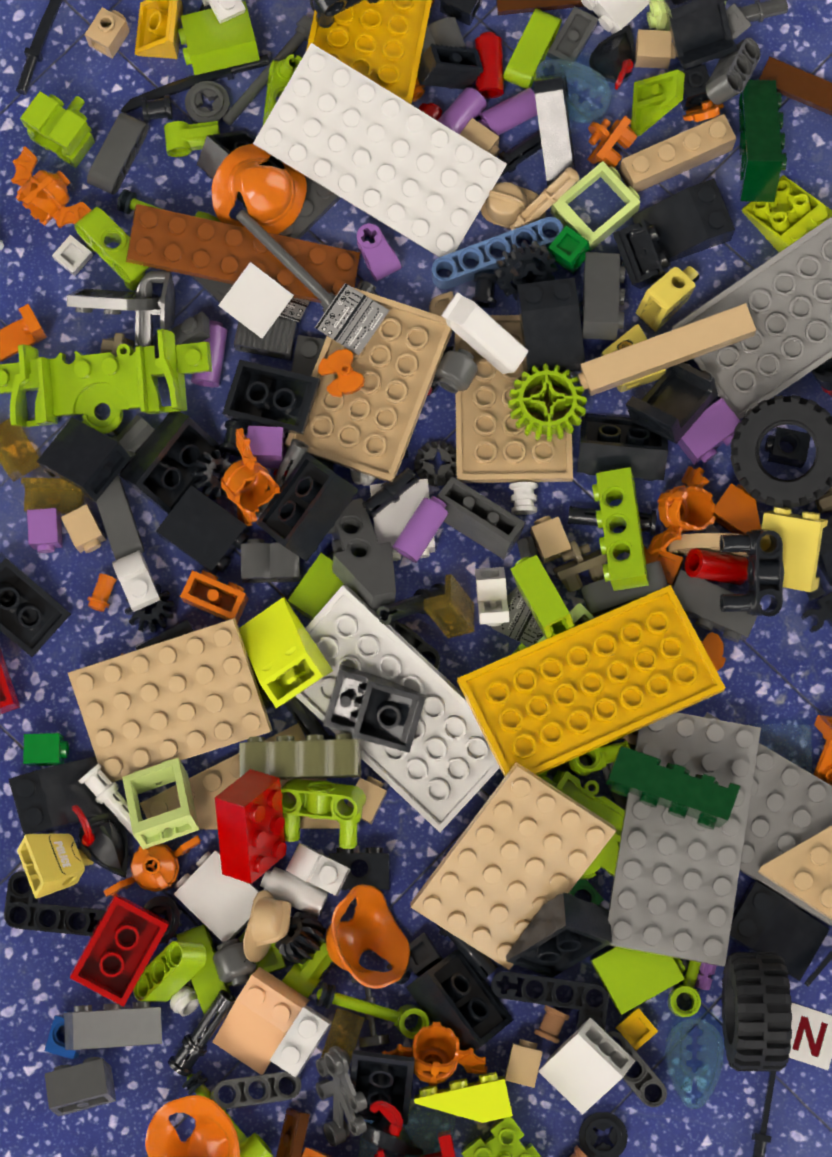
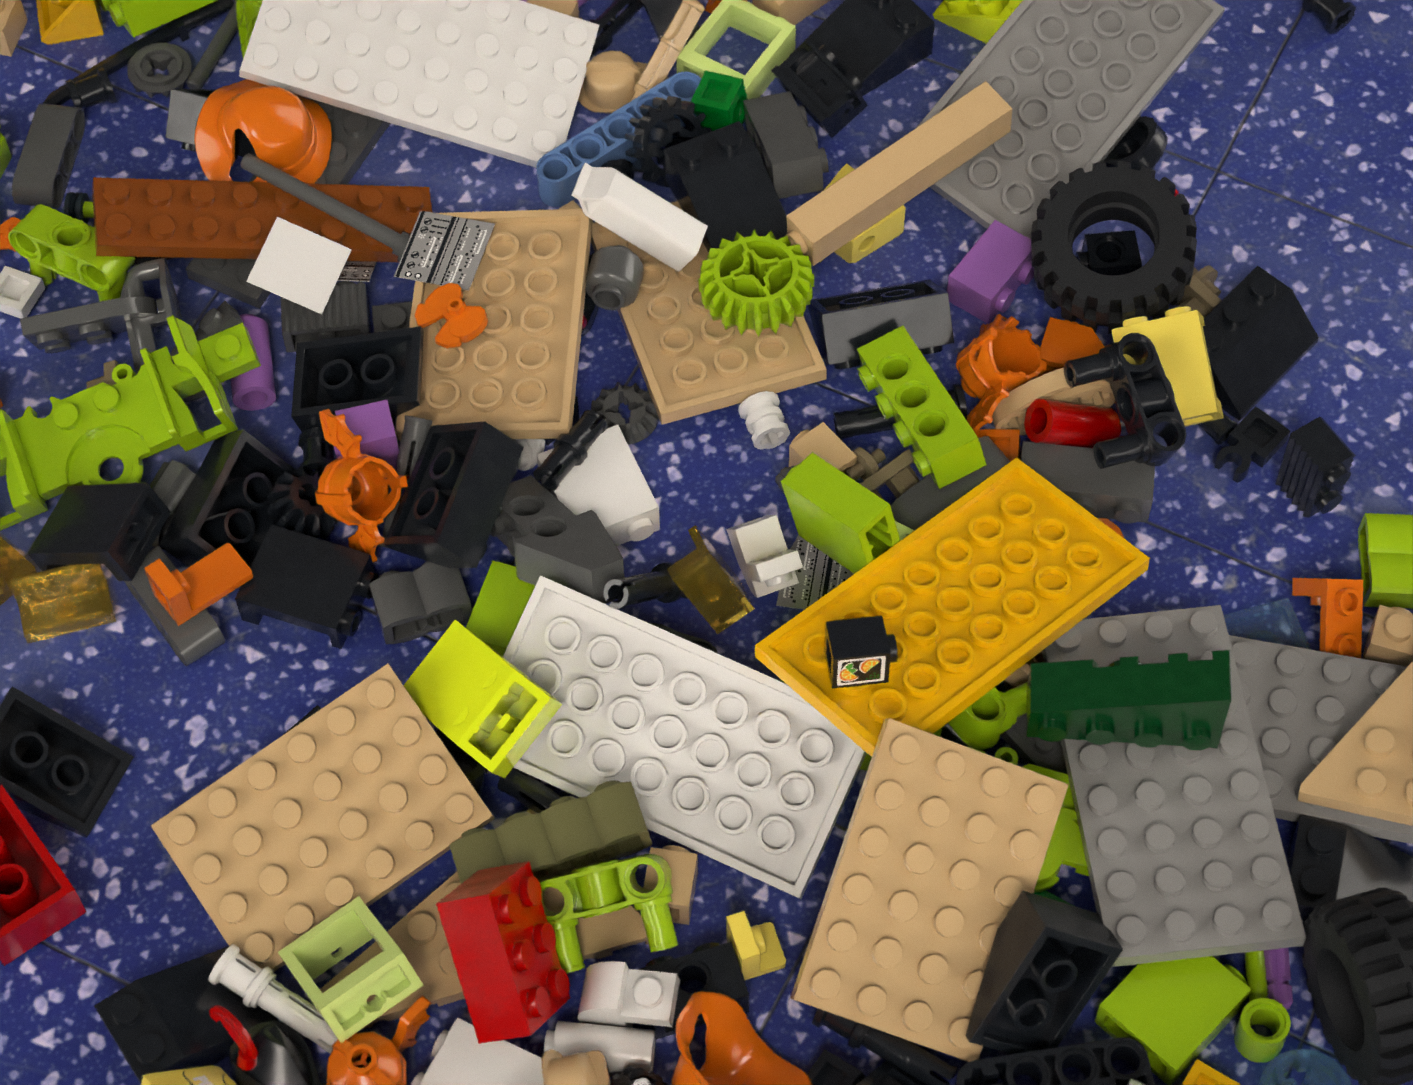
camera: 20 degrees left, 20 degrees down
green brick [23,733,69,766] -> none
medium lavender brick [27,508,63,553] -> none
tan brick [61,504,106,553] -> none
orange pin [87,573,117,612] -> none
white brick [112,550,160,612] -> none
black gear [125,584,175,633] -> none
lime piece [164,121,220,157] -> none
orange brick [180,570,249,624] -> none
black slope [323,664,426,753] -> none
medium lavender piece [357,223,402,282] -> none
medium lavender brick [392,496,449,563] -> none
dark grey brick [437,477,526,560] -> none
black panel [626,361,718,444] -> none
light yellow torso [635,266,700,332] -> none
none -> orange bracket [144,543,253,626]
none -> light yellow bracket [726,911,786,981]
none -> black brick [824,616,898,689]

